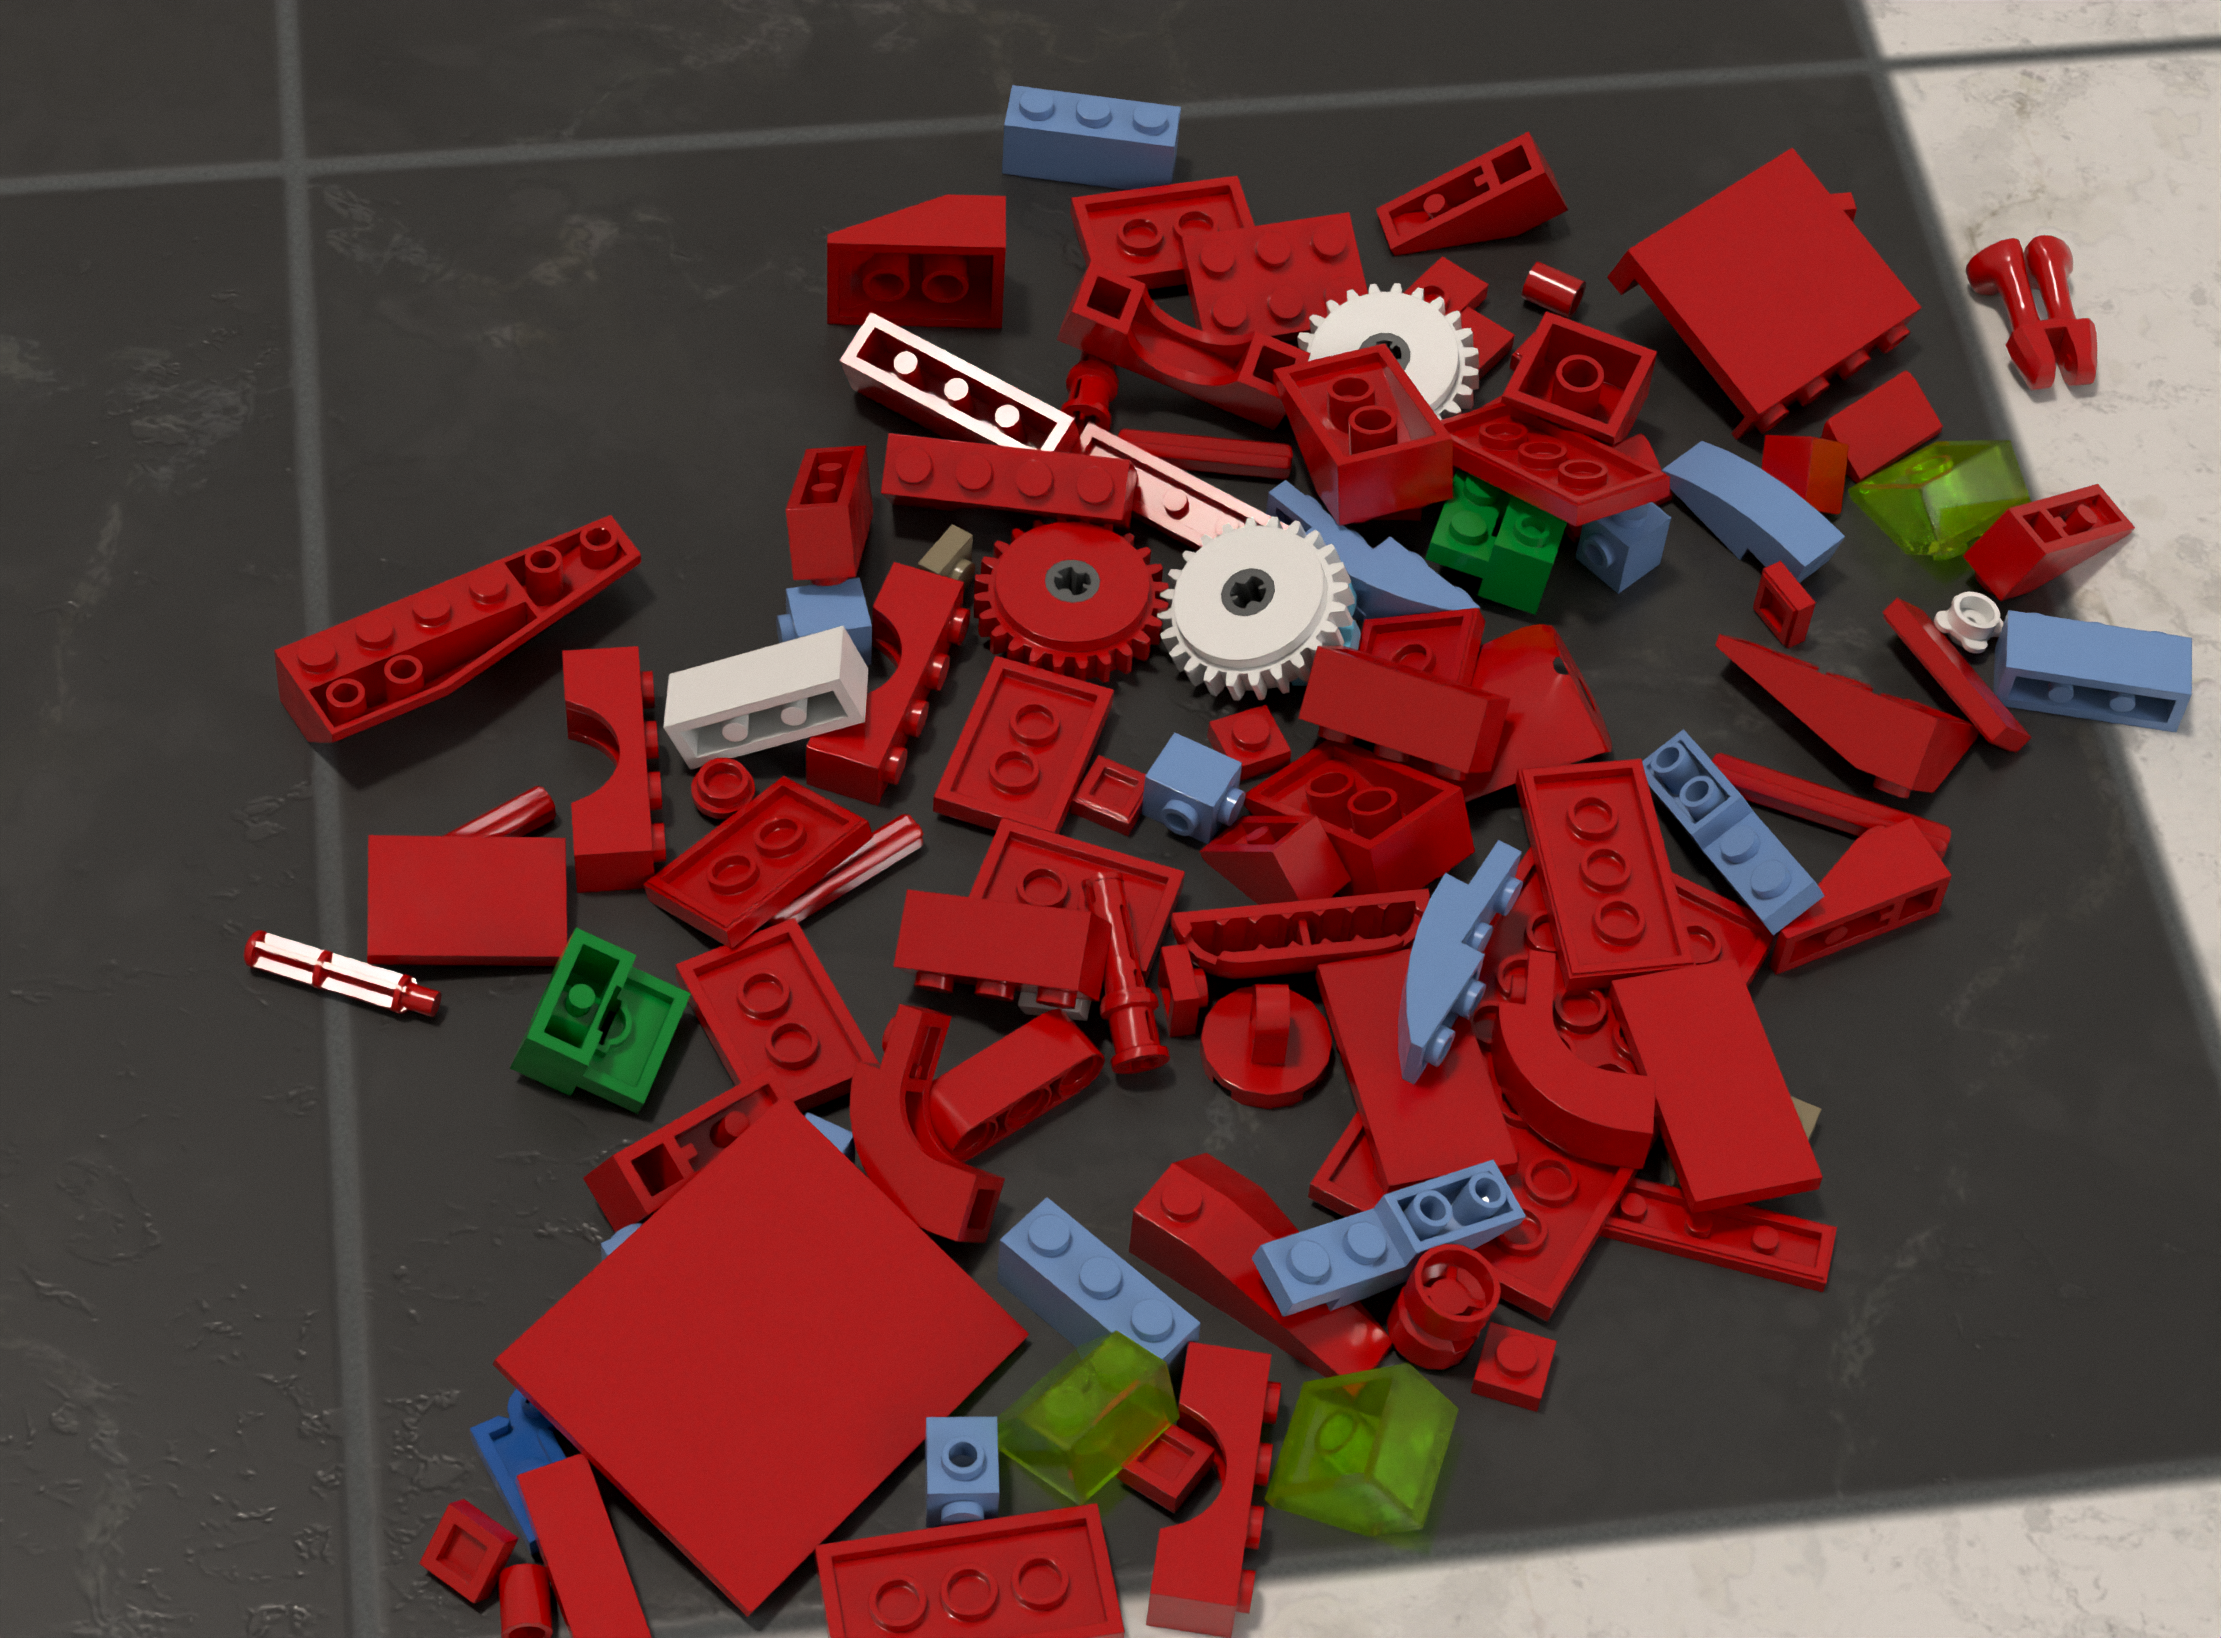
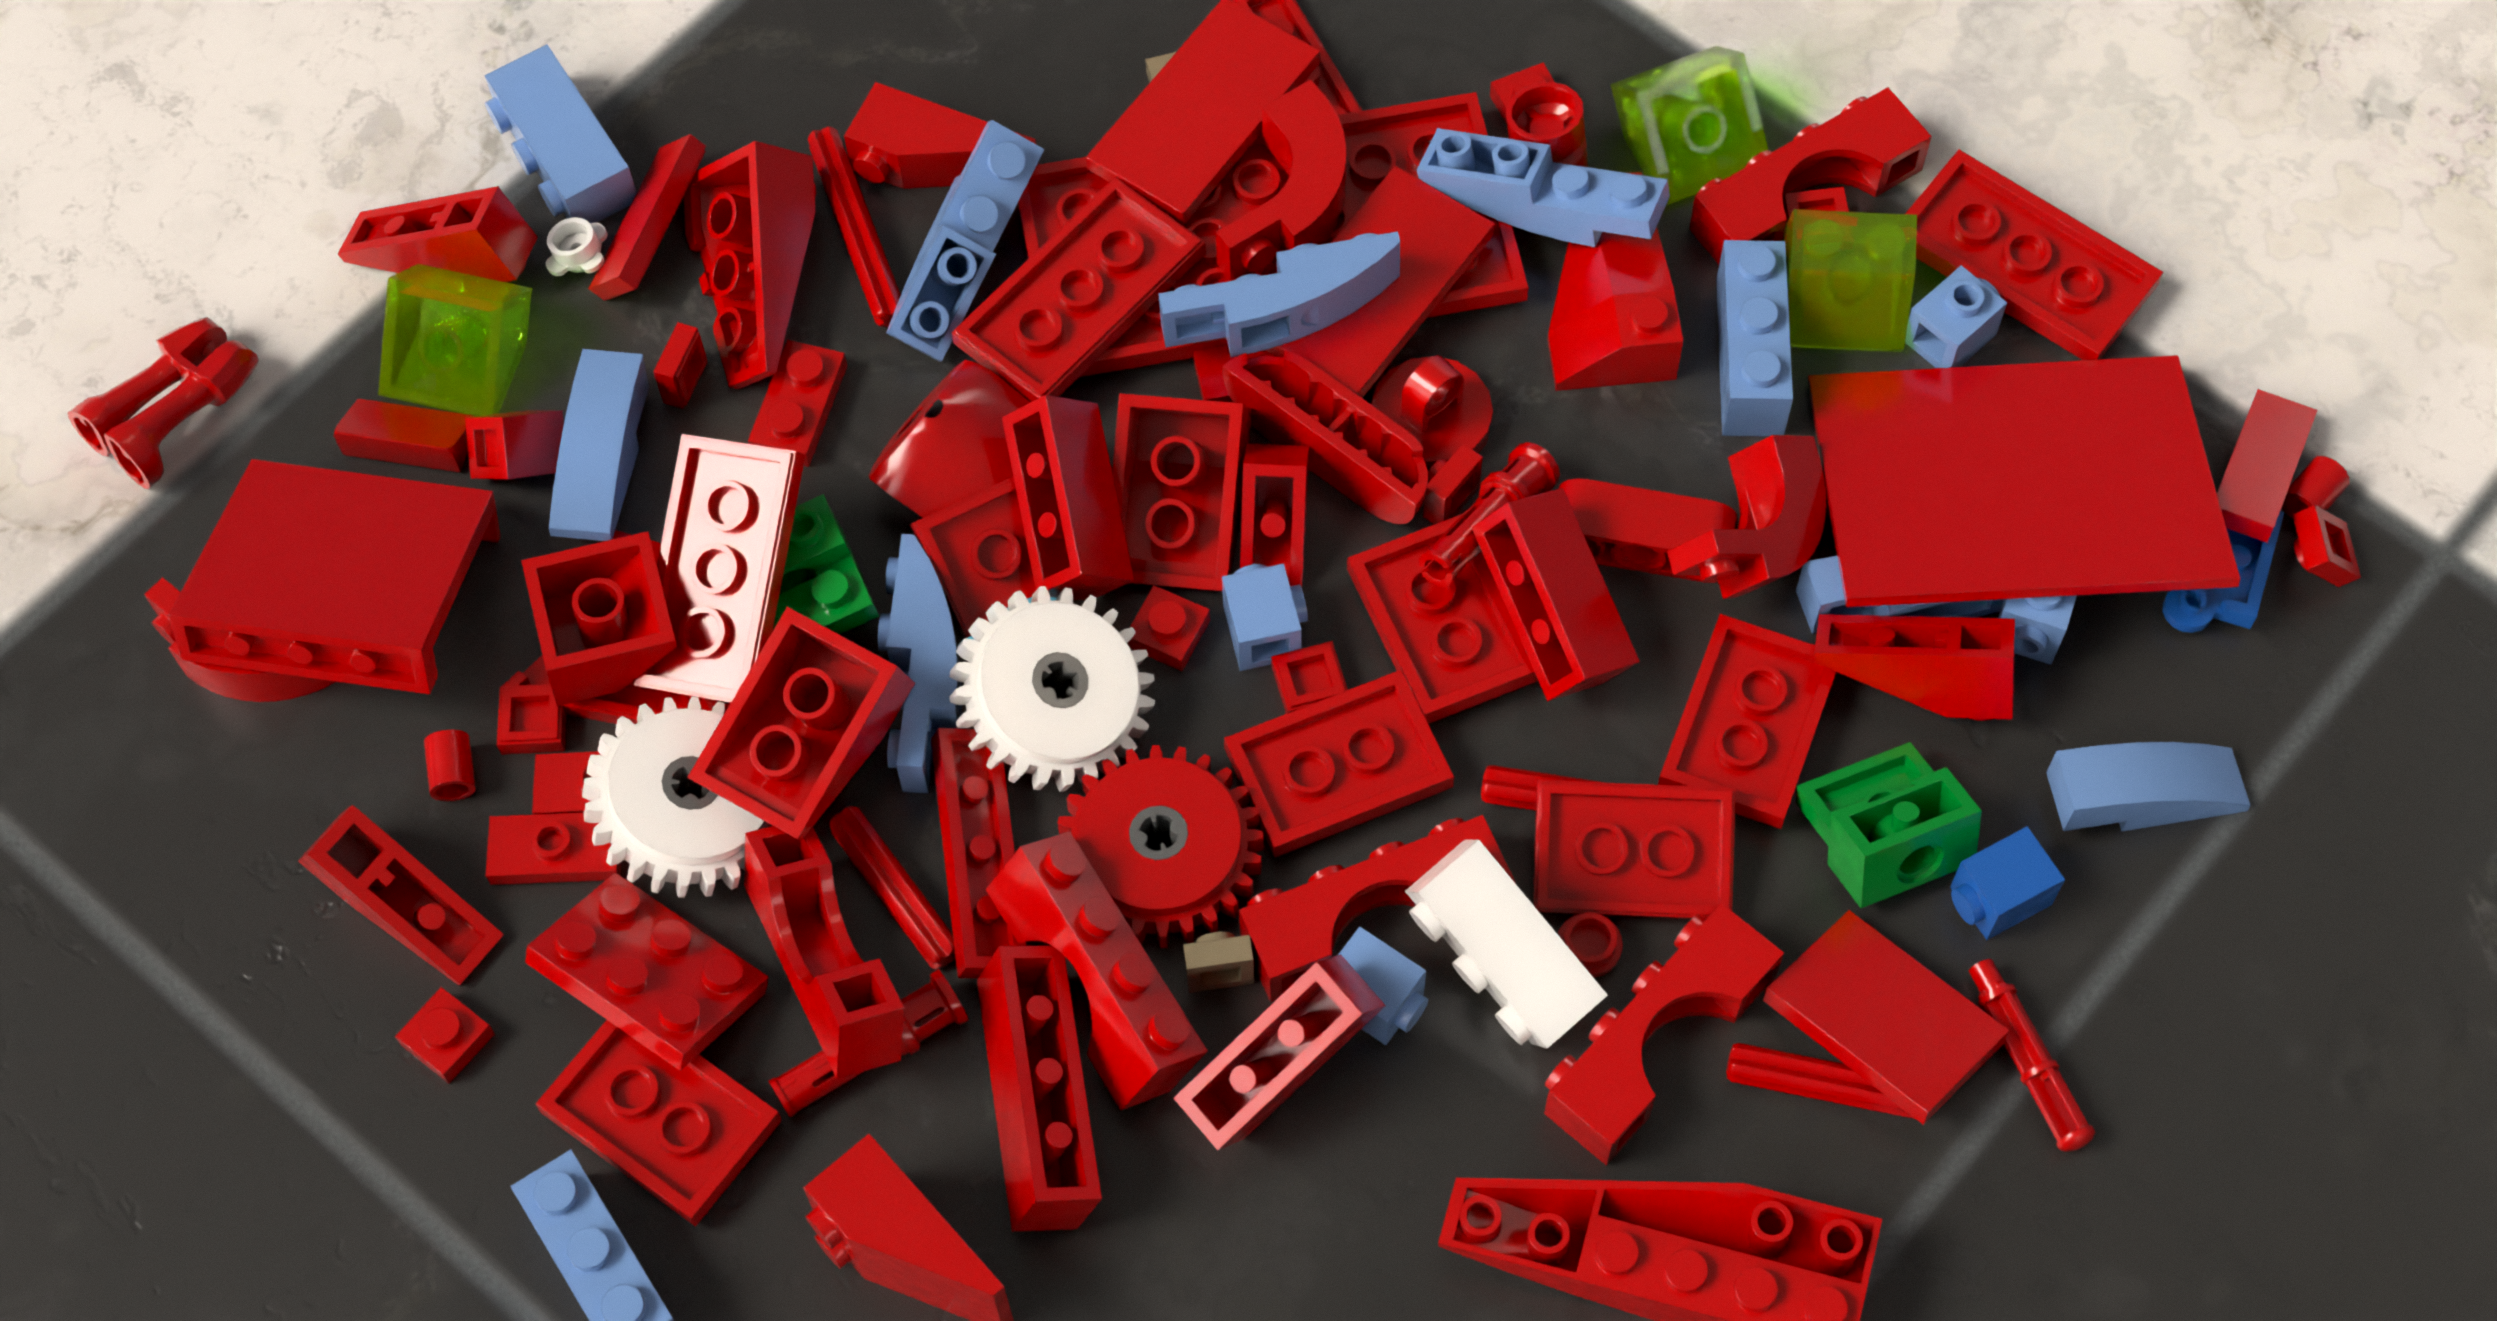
camera: 125 degrees left, 10 degrees up
none -> red plate [395,987,495,1084]
none -> red plate [748,340,848,467]
none -> blue brick [1950,826,2065,940]
none -> medium blue slope [2046,742,2250,832]

